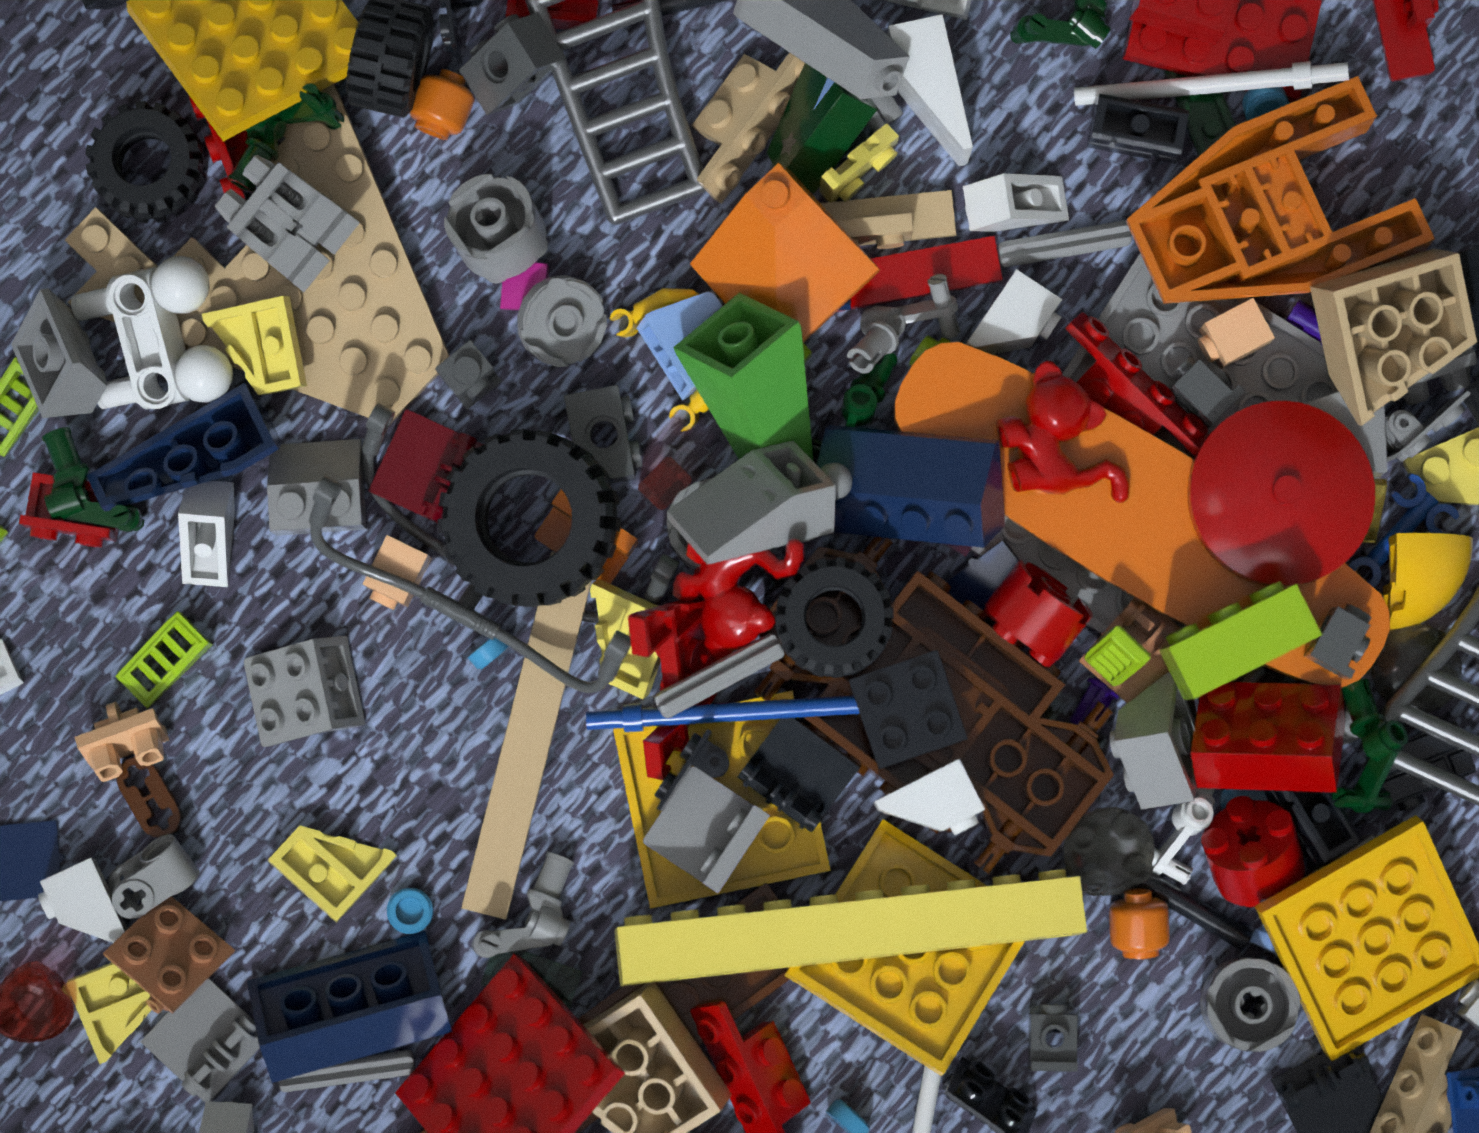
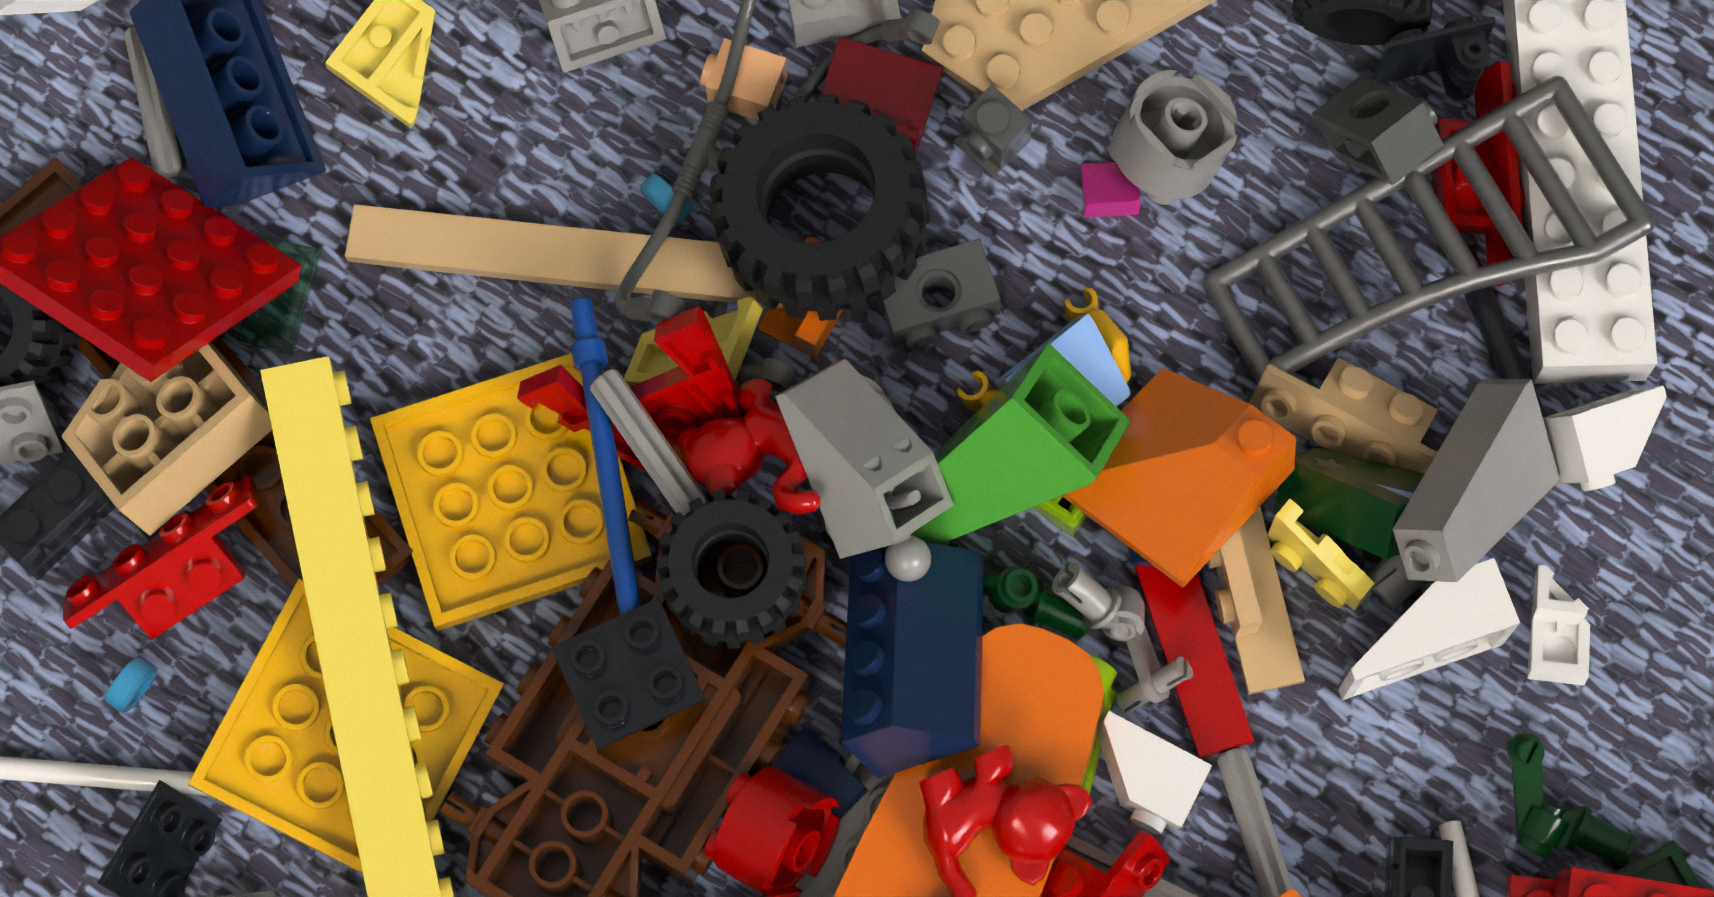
camera: 85 degrees right, 10 degrees down
dark azure tile [387,888,434,934] -> none
orange head [409,69,475,140] -> none
light grey pin [471,852,574,958] -> none
light grey tile [517,275,607,367] -> none
clear red slope [638,456,692,510] -> none
light grey bracket [643,767,770,893] -> none
black hinge [654,729,729,812] -> none
black hinge [737,718,861,832] -> none
white slope [873,759,985,835] -> none
white slope [963,173,1069,232] -> none

